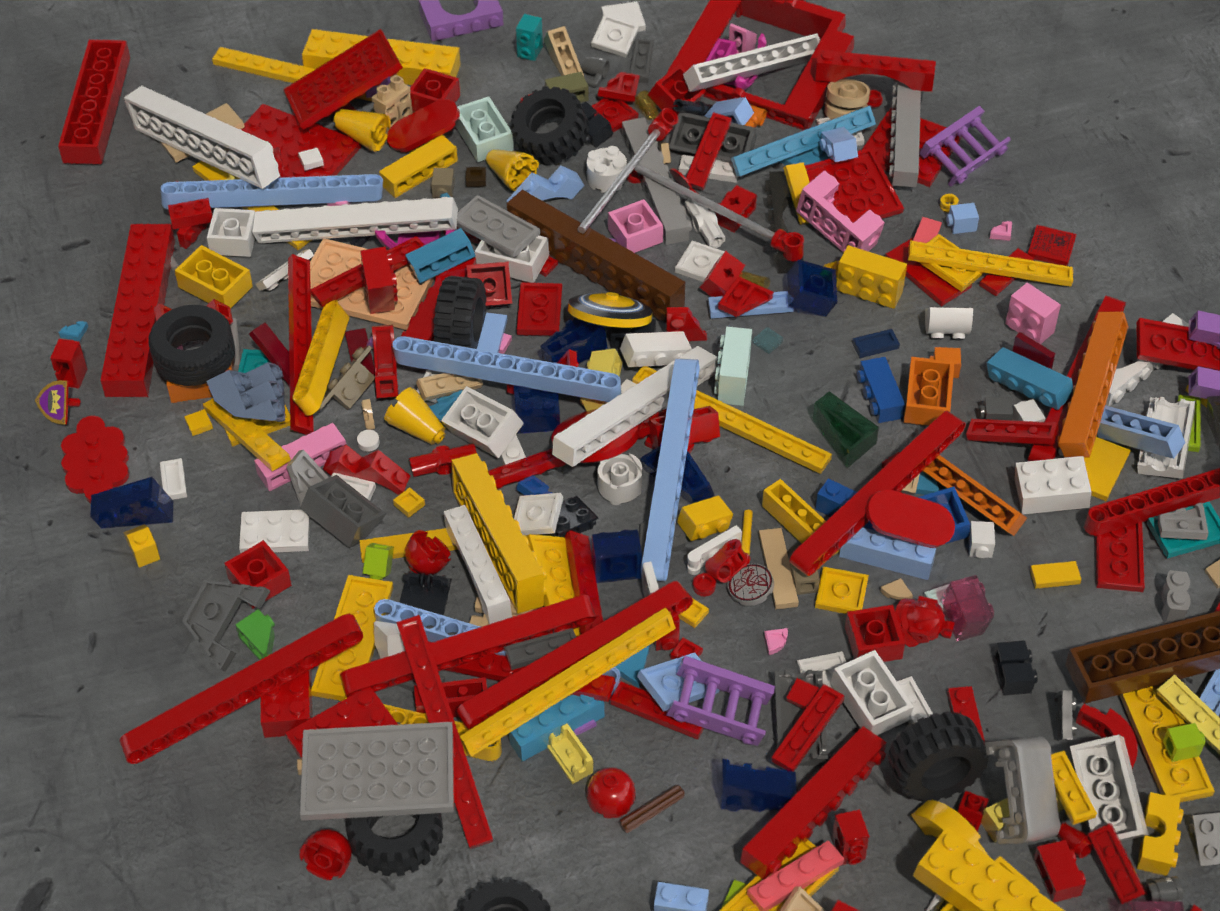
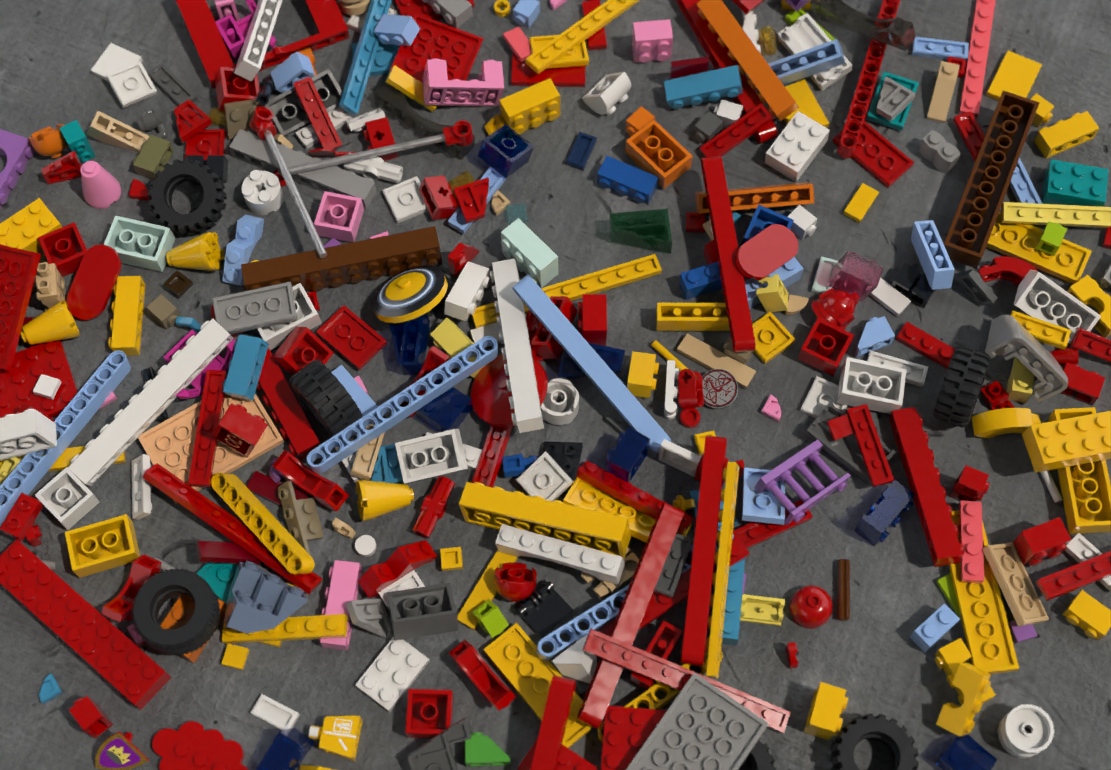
camera: 50 degrees left, 15 degrees up
none -> orange cylinder [28,124,68,158]
none -> red wing [42,151,82,185]
none -> bright pink cone [81,161,121,209]
none -> dark tan wing [224,99,262,139]
none -> yellow torso [309,716,363,762]
none -> white plate [345,108,385,132]
none -> red arch [448,640,515,711]
none -> tan tile [492,190,511,216]
none -> red brick [578,294,607,347]
none -> light yellow hinge [756,274,788,313]
none -> clear yellow cone [758,26,777,55]
none -> red tile [785,642,798,669]
none -> yellow brick [804,682,848,740]
none -> light blue slope [854,316,895,358]
none -> white tile [867,278,911,317]
none -> light blue brick [911,220,955,290]

